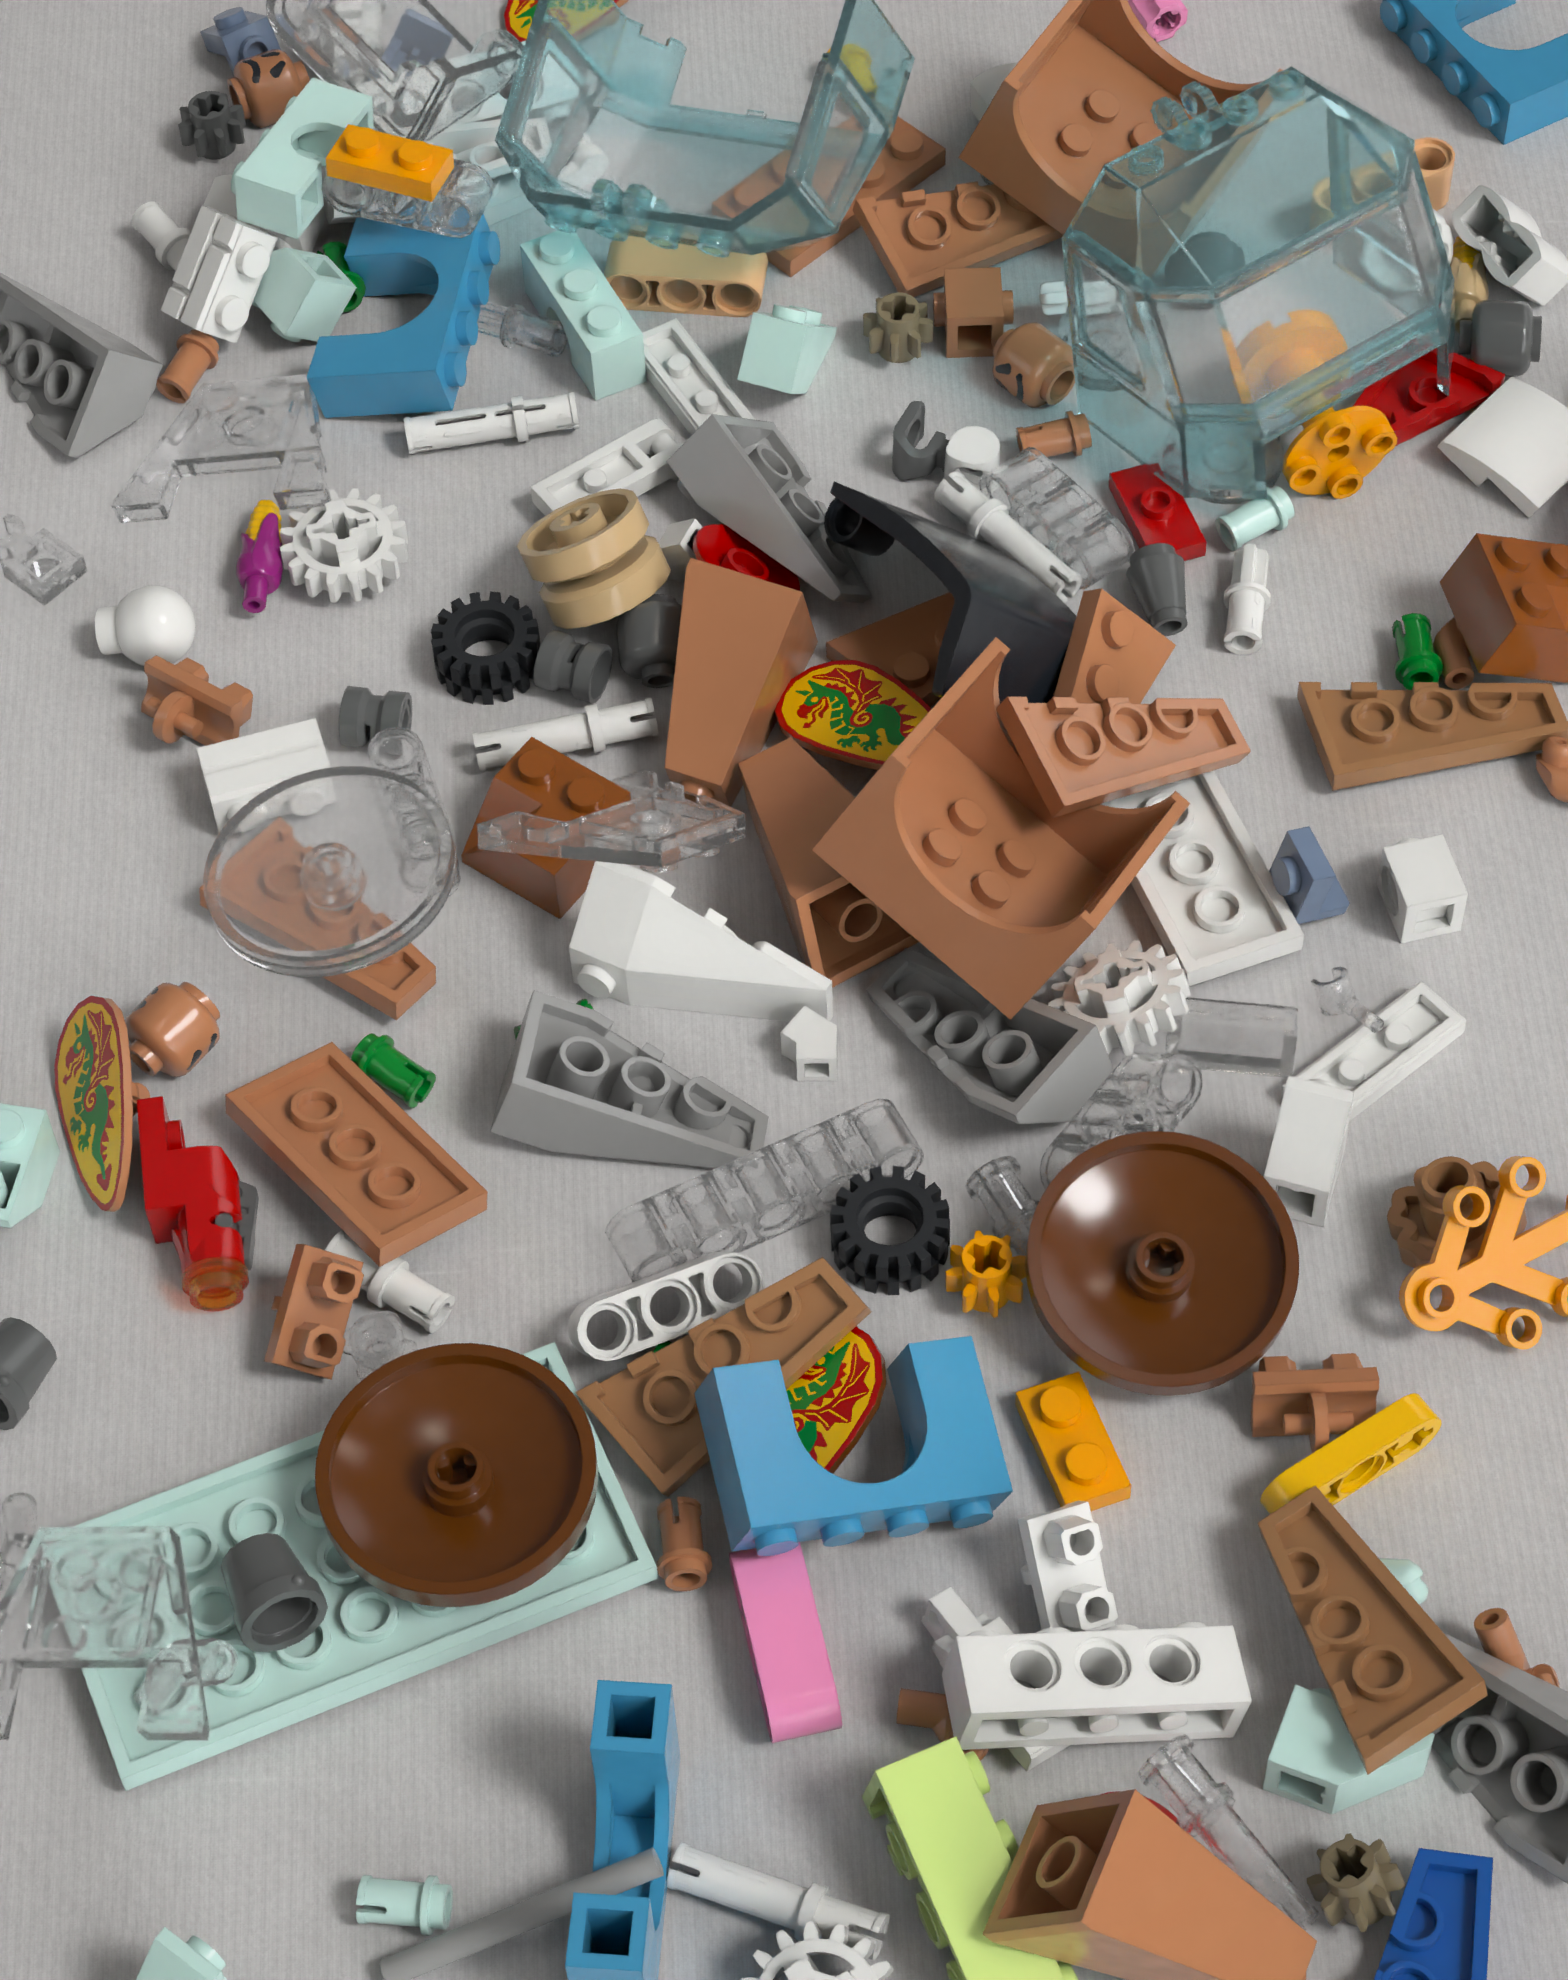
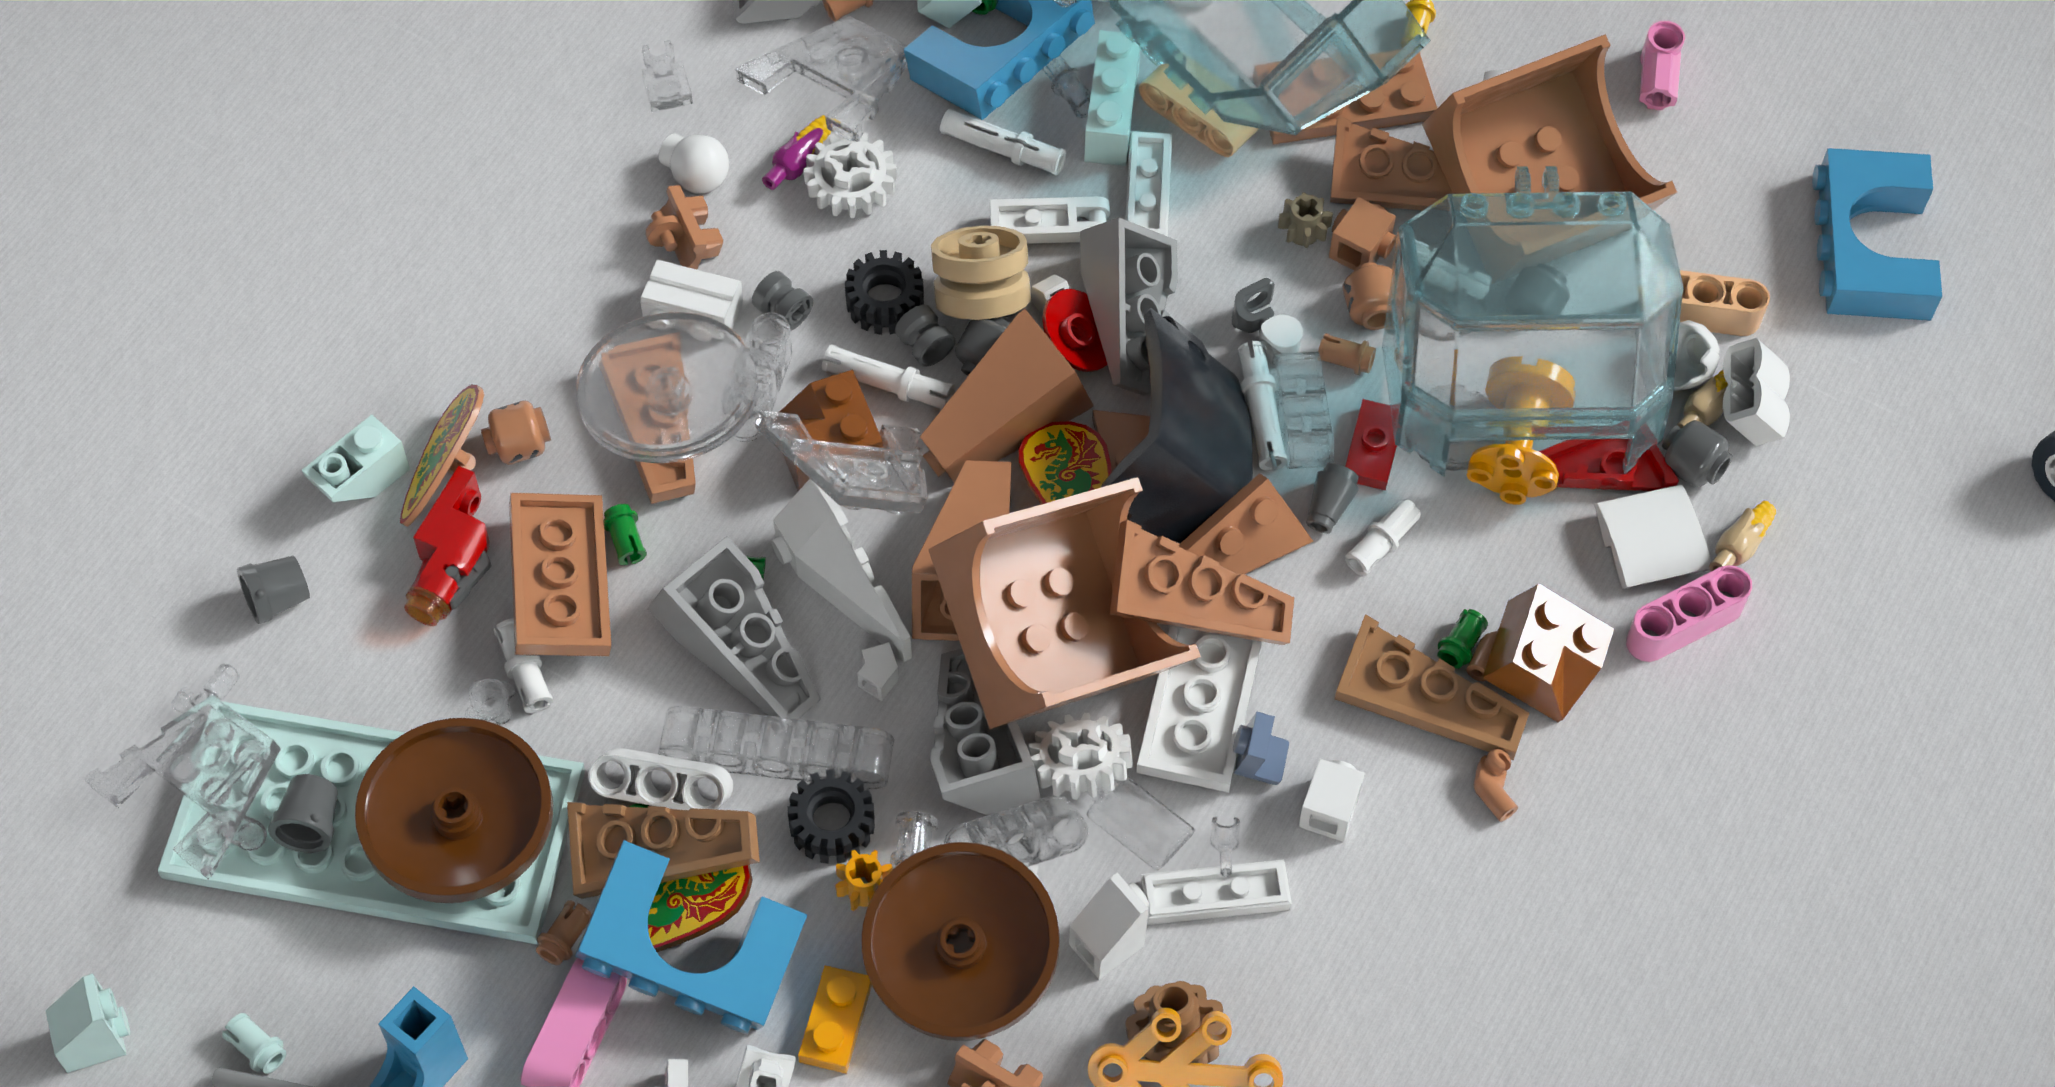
camera: 30 degrees right, 5 degrees up
nougat hips [264,1243,364,1380] -> none
light aqua slope [737,304,837,394] -> none
light aqua pin [1215,486,1295,551] -> none

